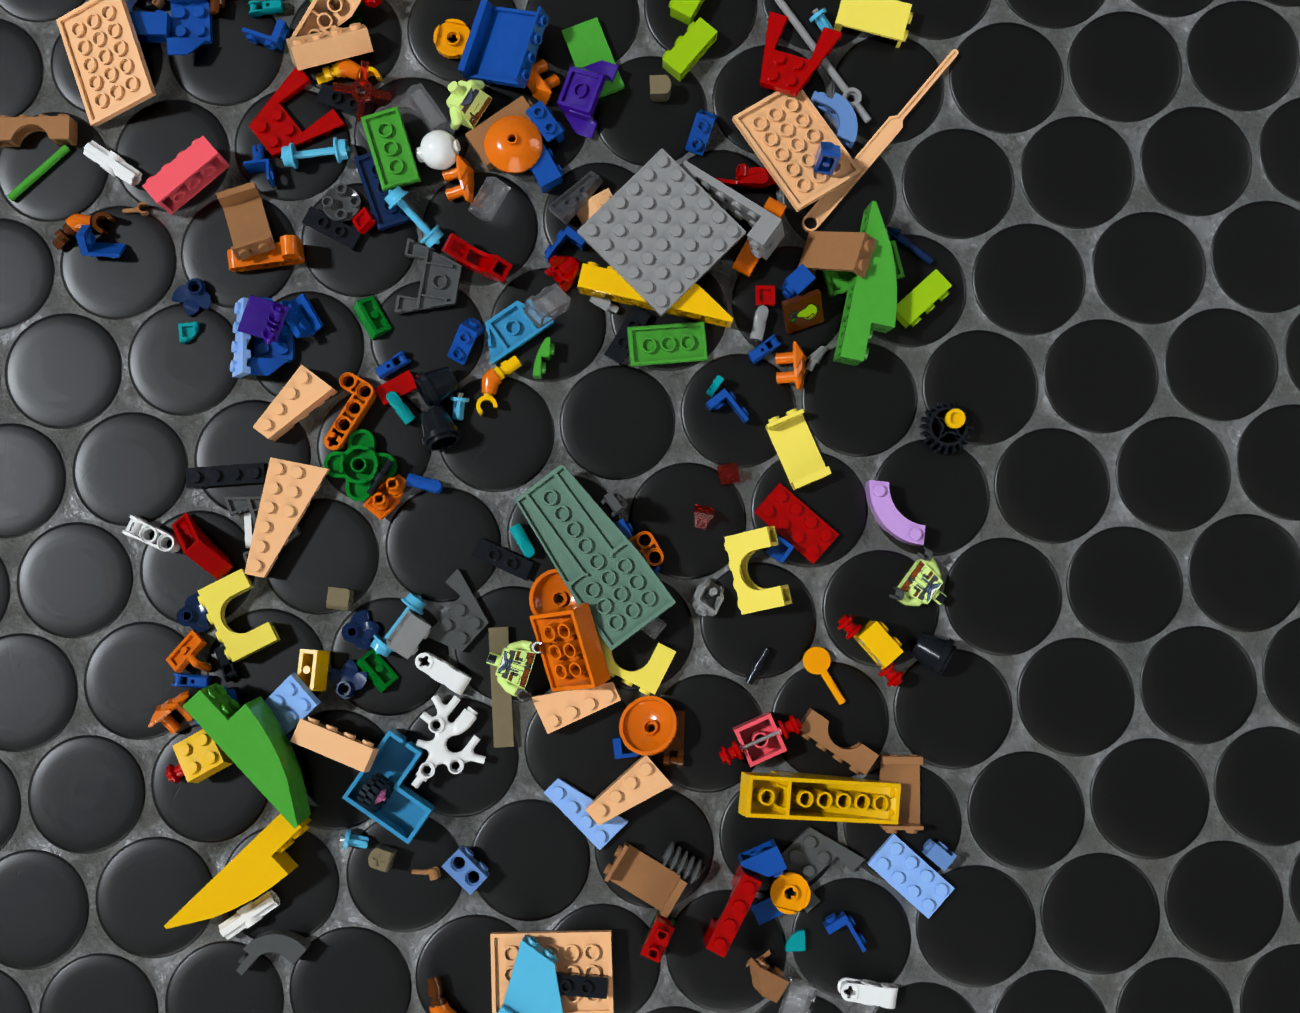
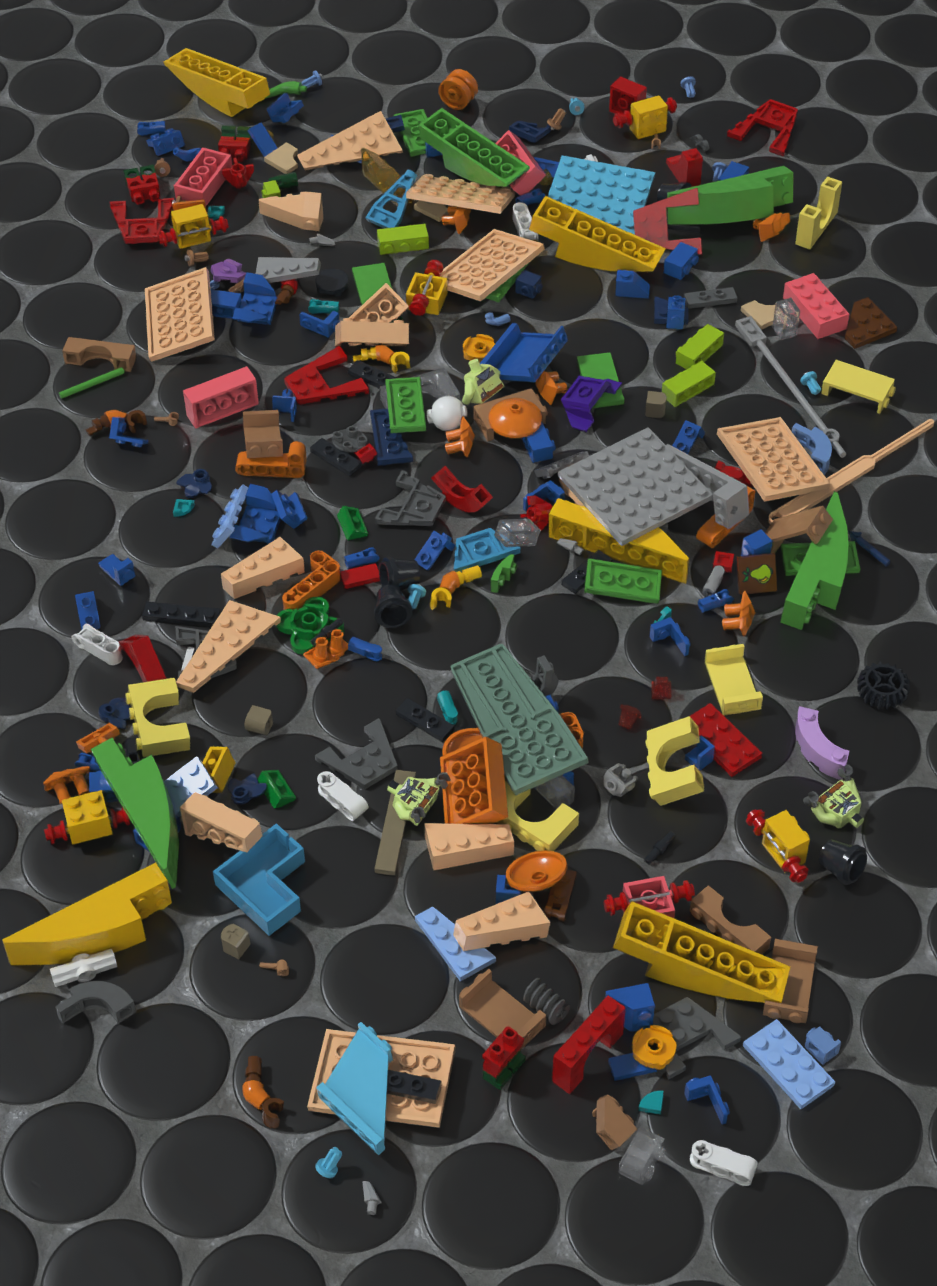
camera: 15 degrees right, 35 degrees down
white piece [83,140,142,187] -> none
dark purple hinge [237,295,289,344] -> none
medium azure piece [280,137,351,169] -> none
clear red bar [333,60,392,122] -> none
medium azure piece [340,829,369,849] -> none
dark blue plate [341,610,382,650] -> none
black wheel [357,773,394,813] -> none
medium azure piece [370,592,426,657] -> none
medium azure piece [384,186,444,248] -> none
light grey hinge [385,609,431,659] -> none
teal bar [386,391,416,424] -> none
white plant [411,694,486,789] -> none
medium blue brick [441,845,490,895] -> none
clear brick [468,177,511,221] -> none
blue bracket [526,100,565,144] -> none
red wing [760,12,842,97] -> none
light orange piece [802,646,846,705] -> none
light grey bar [806,346,828,371] -> none
blue slope [813,142,841,176] -> none
lime brick [896,269,952,329] -> none
yellow tile [945,408,966,429] -> none
none -> blue bracket [75,591,101,630]
none -> blue bracket [98,554,135,586]

